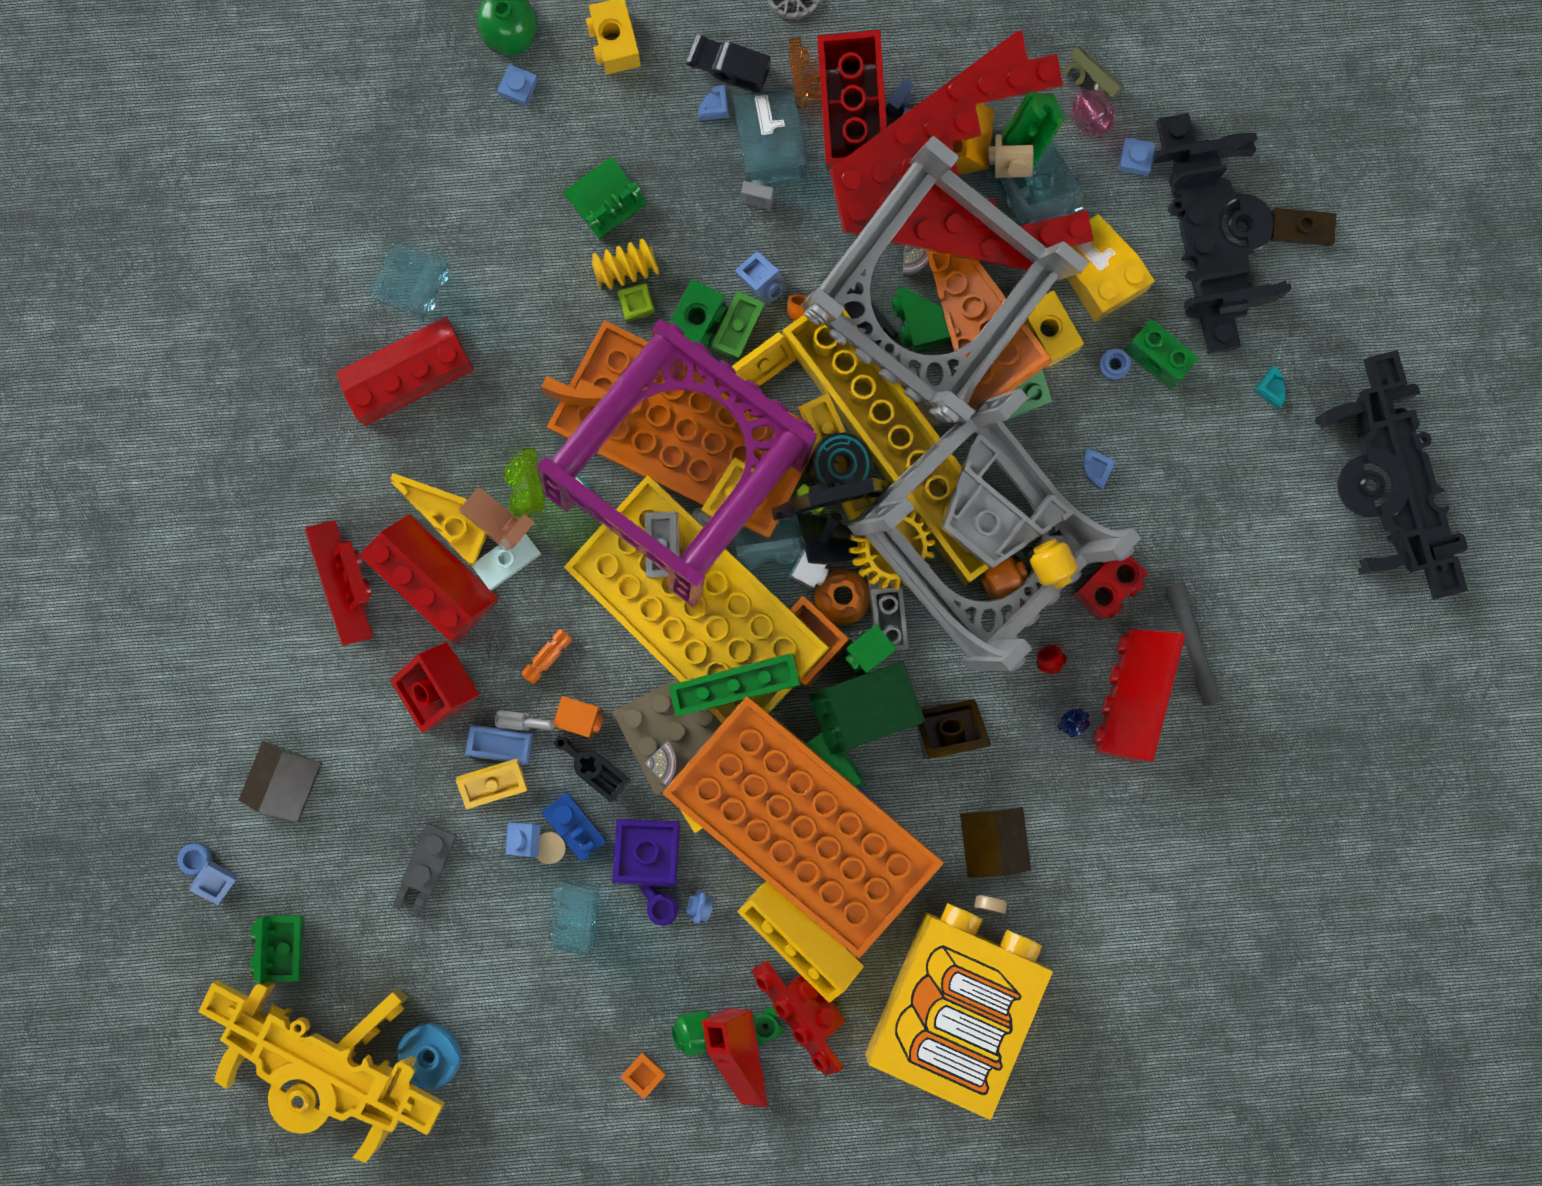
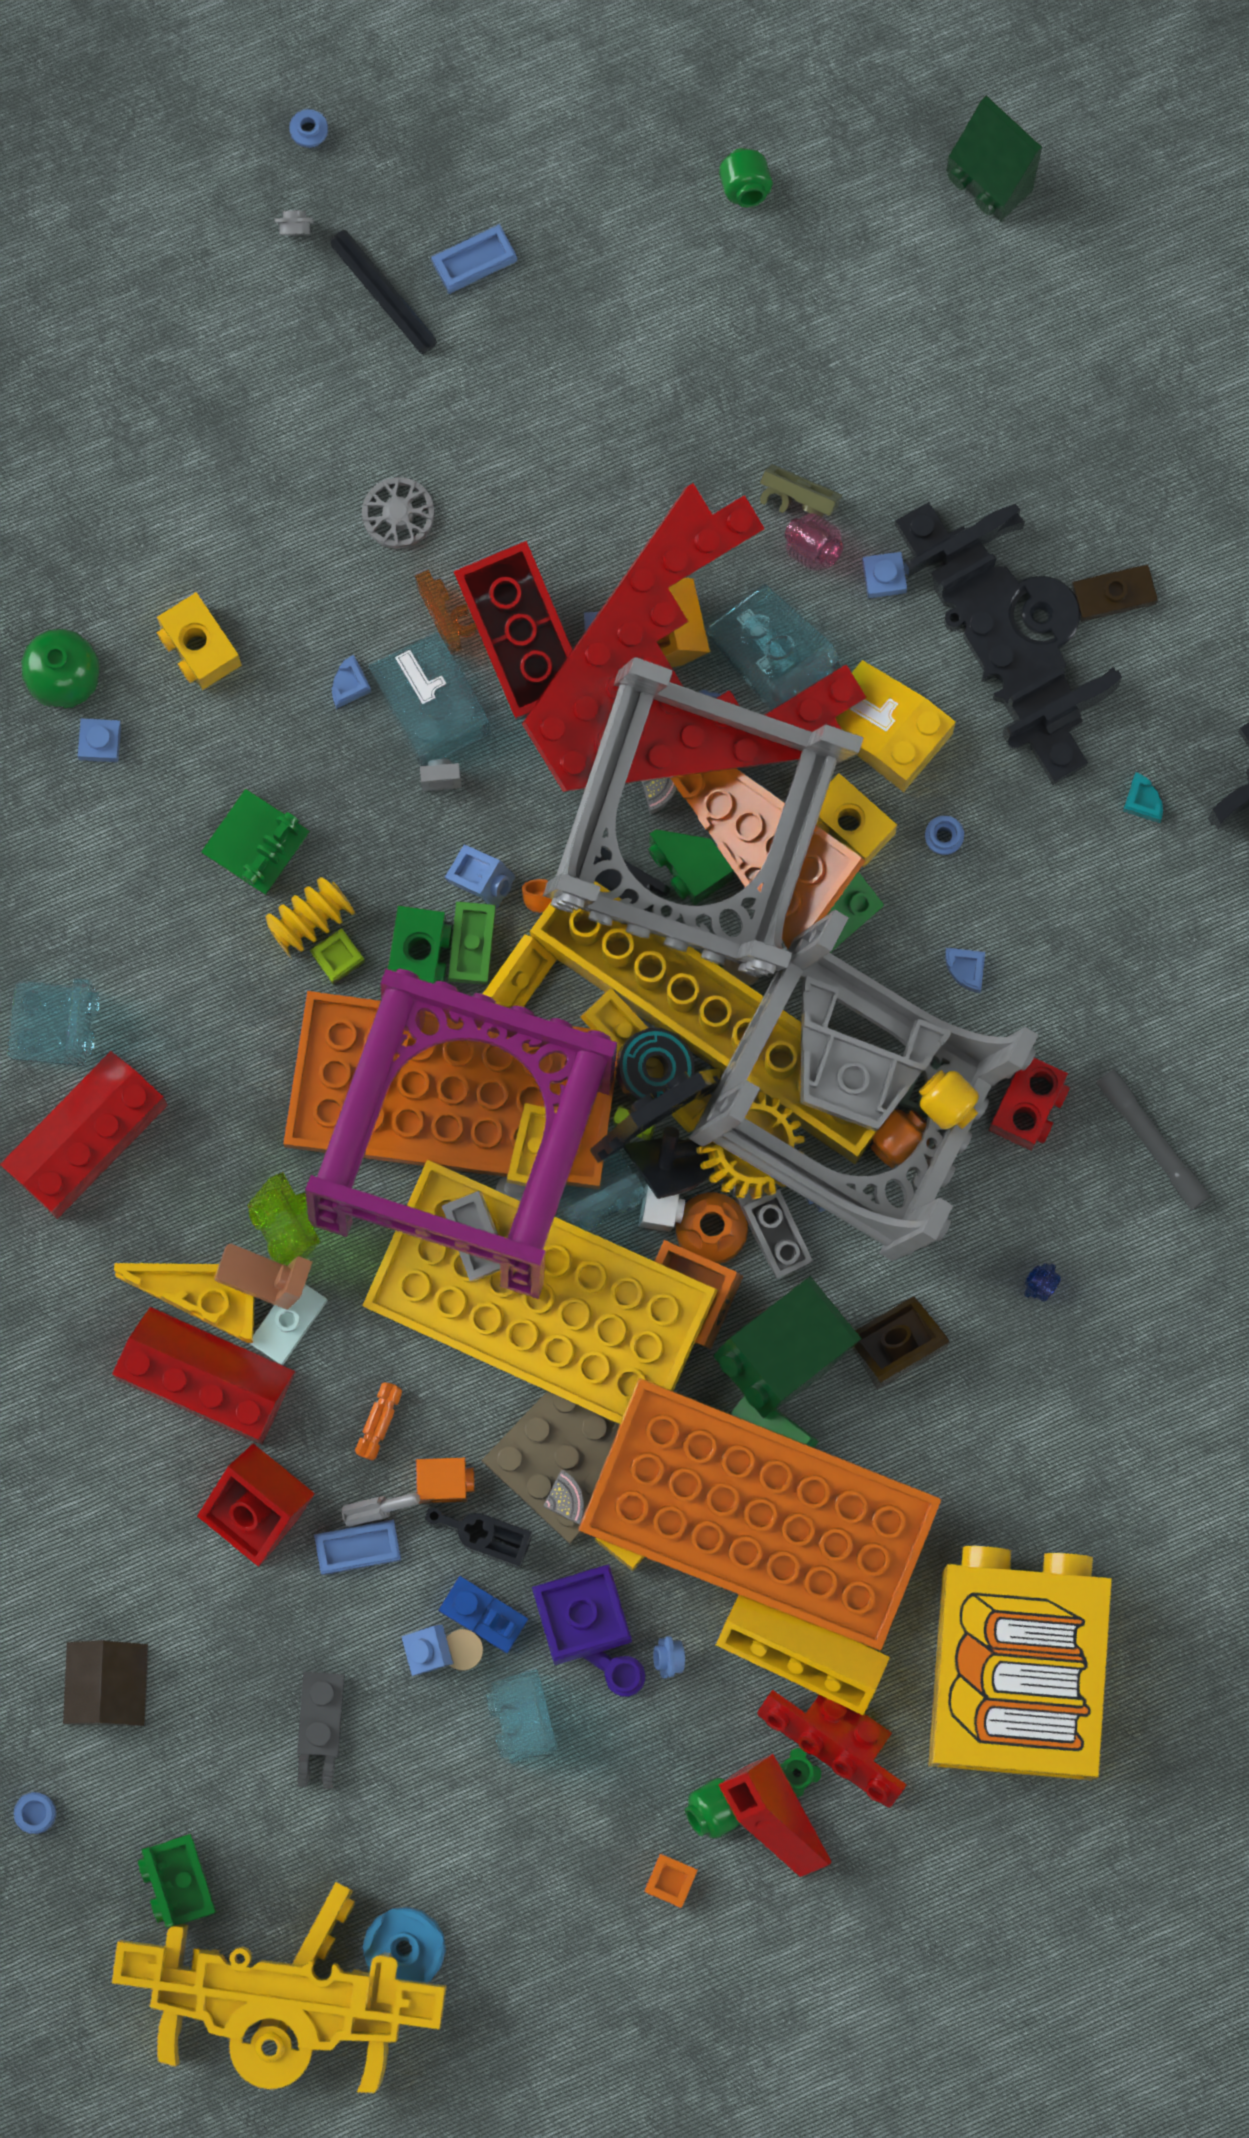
camera: 15 degrees left, 5 degrees down
medium blue plate [189,860,237,905] -> none
red bracket [305,520,373,646] -> none
yellow plate [456,758,528,810] -> none
orange slope [541,376,608,407] -> none
green plate [668,653,802,717] -> none
black piece [686,35,771,95] -> none
green slope [844,624,897,675] -> none
medium blue plate [885,77,915,119] -> none
dark brown slope [960,807,1031,877] -> none
tan tile [974,895,1008,915] -> none
tan bracket [989,134,1033,178] -> none
green hinge [1002,91,1065,165] -> none
red plate [1036,646,1067,674] -> none
red slope [1093,629,1186,762] -> none
green brick [1123,318,1199,390] -> none

